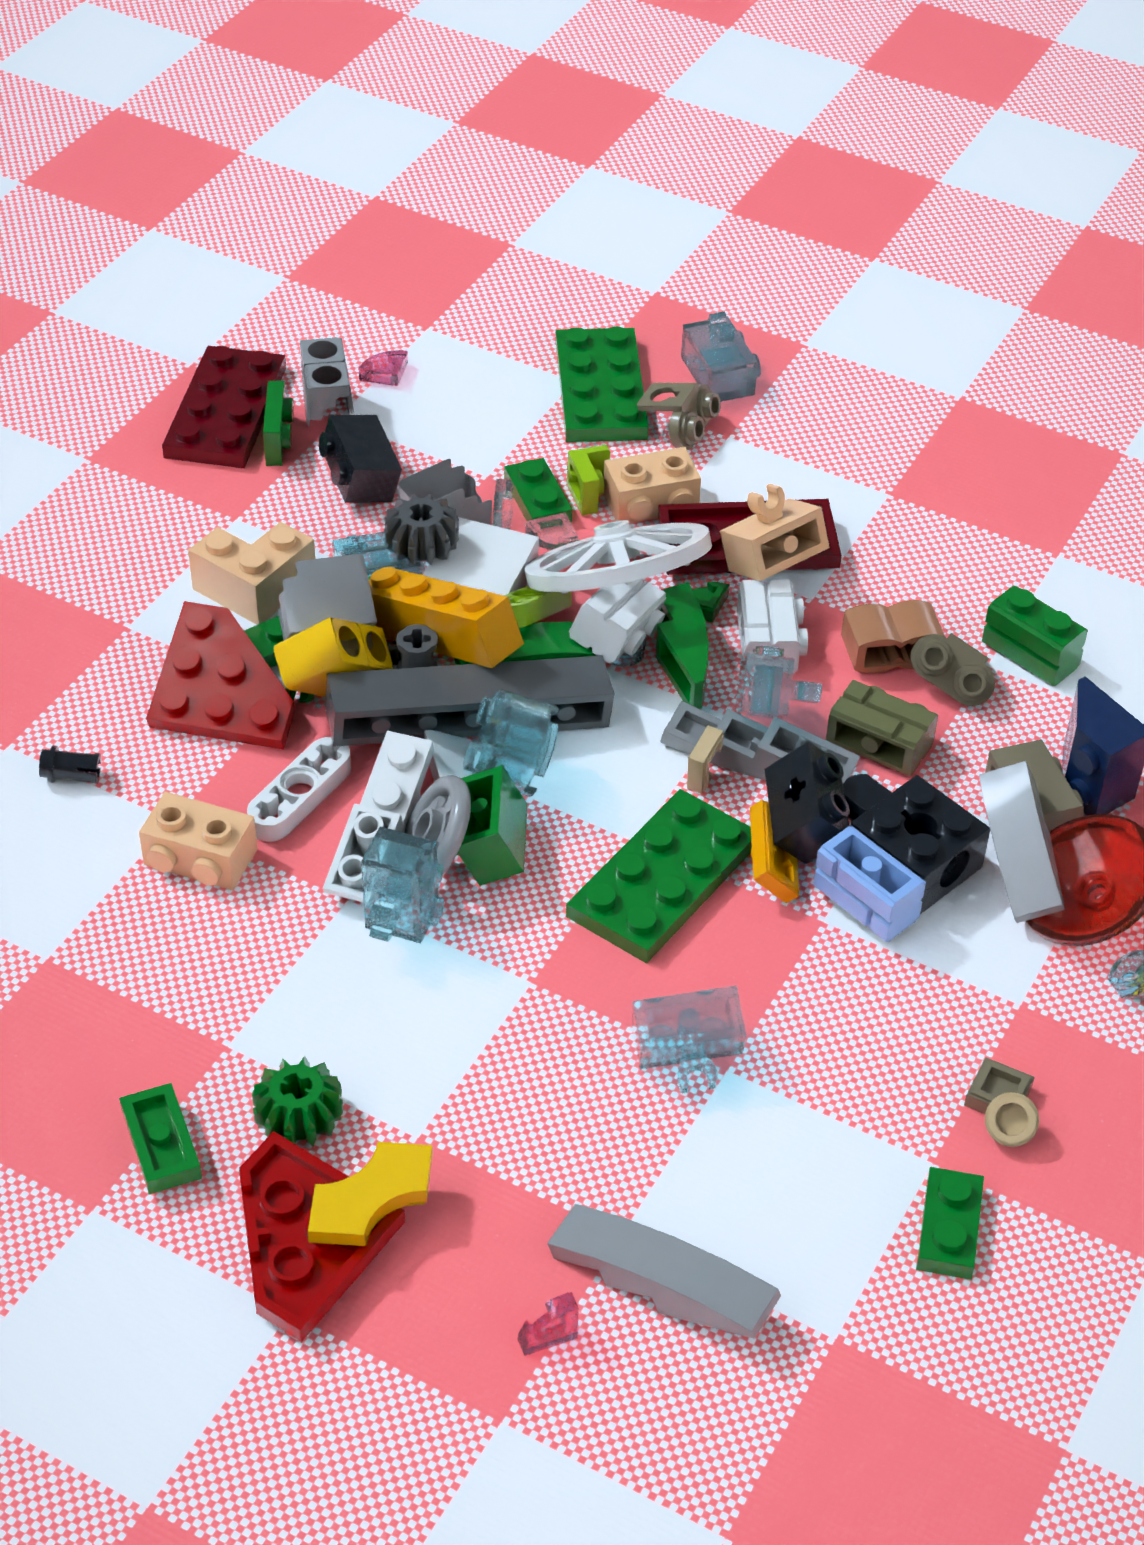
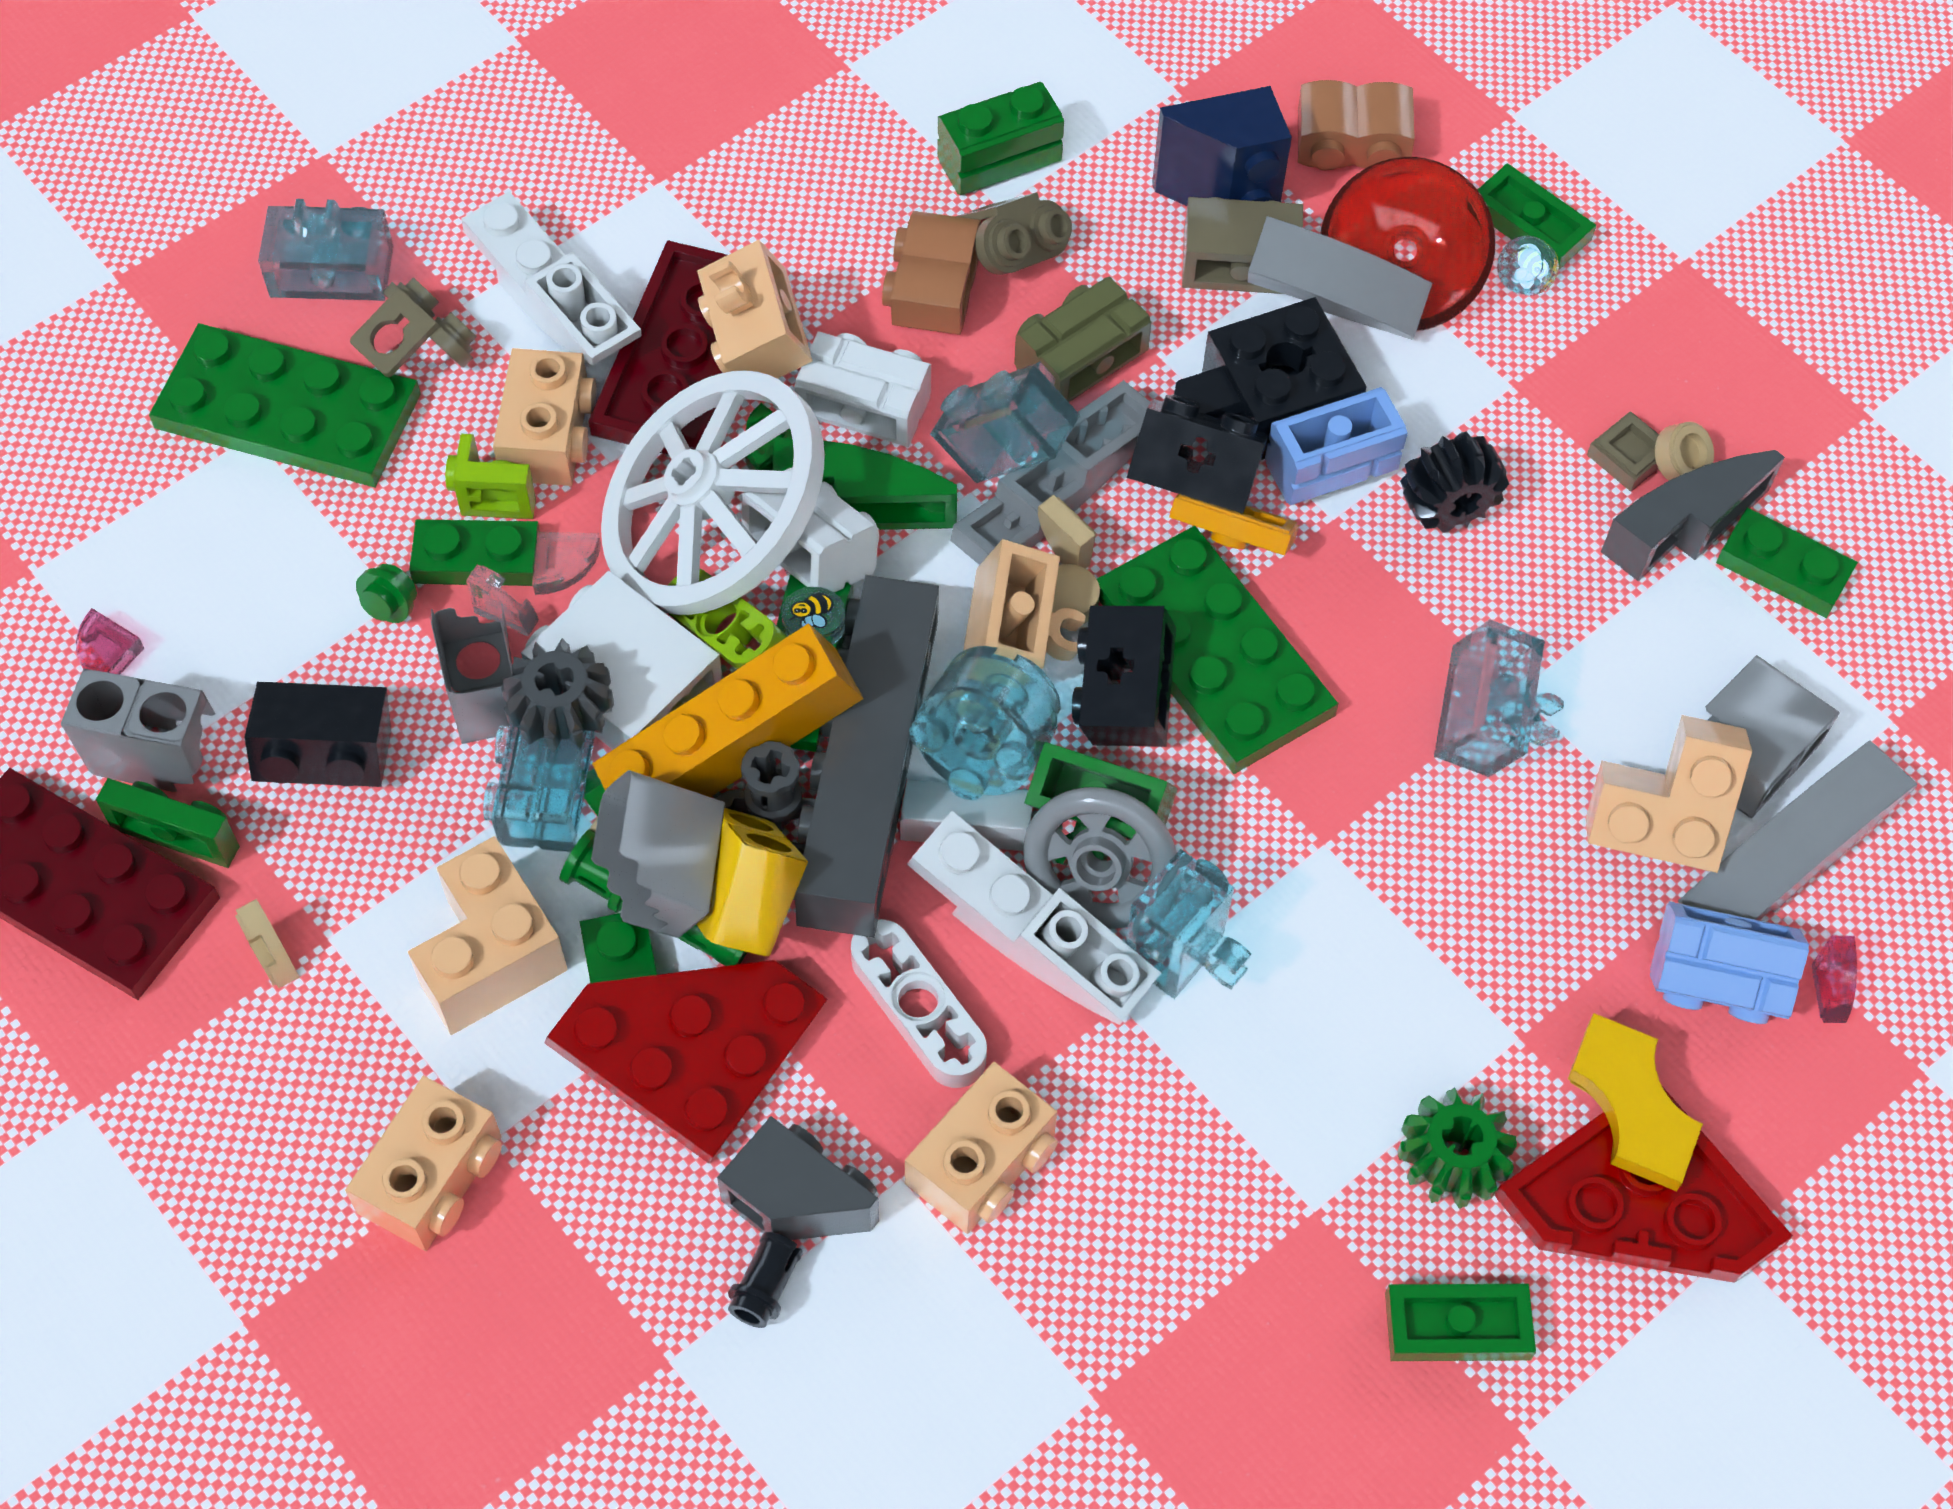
camera: 70 degrees left, 15 degrees up
none -> tan tile [235,899,299,989]
none -> light nougat brick [345,1075,502,1251]
none -> green plate [356,564,417,623]
none -> white slope [461,191,642,365]
none -> dark grey slope [717,1116,879,1240]
none -> clear light blue tile [781,587,845,645]
none -> light nougat brick [959,539,1086,695]
none -> tan tile [1052,564,1100,624]
none -> black brick [1072,606,1176,747]
none -> black gear [1400,431,1510,533]
none -> light nougat brick [1585,715,1752,873]
none -> dark grey slope [1601,450,1785,581]
none -> light blue brick [1650,901,1809,1024]
none -> light grey piece [1705,655,1840,818]

